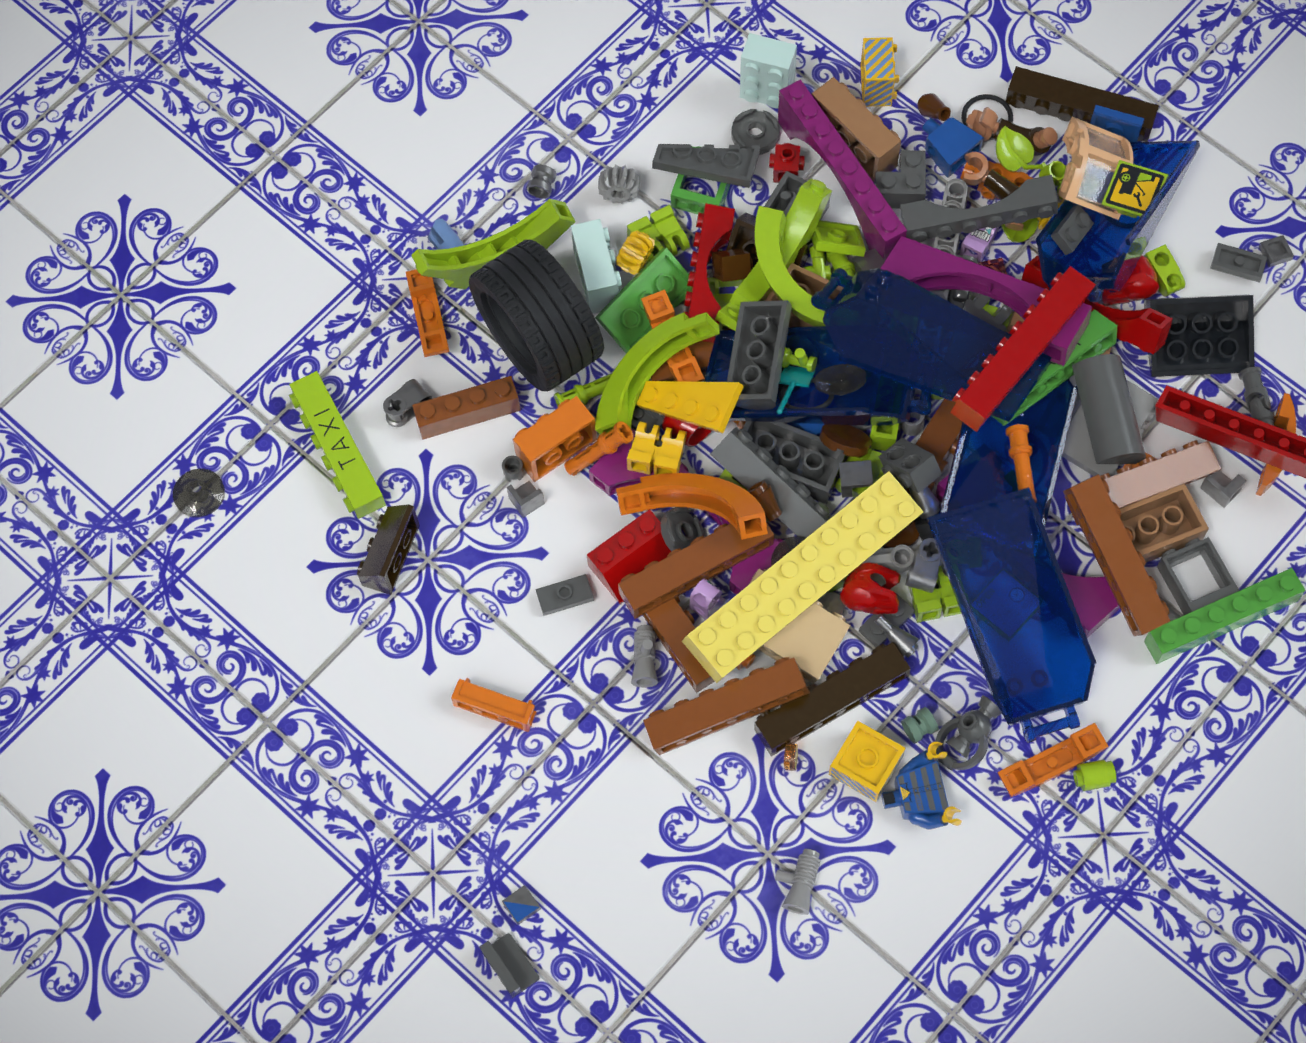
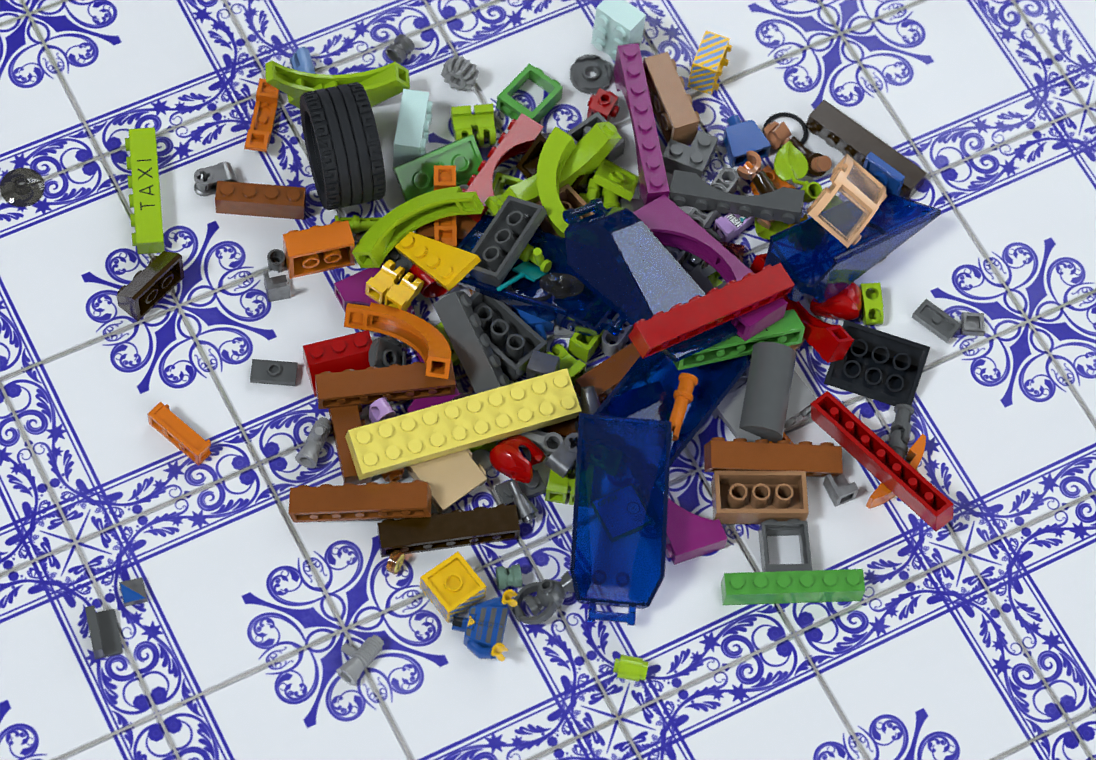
camera: 10 degrees right, 5 degrees down
orange pin [564,421,633,476] -> none
yellow gear [616,230,655,275] -> none
dark grey wing [652,144,761,188] -> none
reddish brown brick [712,249,753,282] -> none
reddish brown cone [747,480,782,521] -> none
reddish brown tile [820,422,872,457] -> none
dark grey brick [878,438,942,493] -> none
reddish brown cone [917,93,951,121] -> none
orange slope [997,723,1109,797] -> none
dark grey plate [1051,204,1094,255] -> none
dark orange brick [1063,474,1170,636] -> none
piece [1101,160,1168,220] -> none

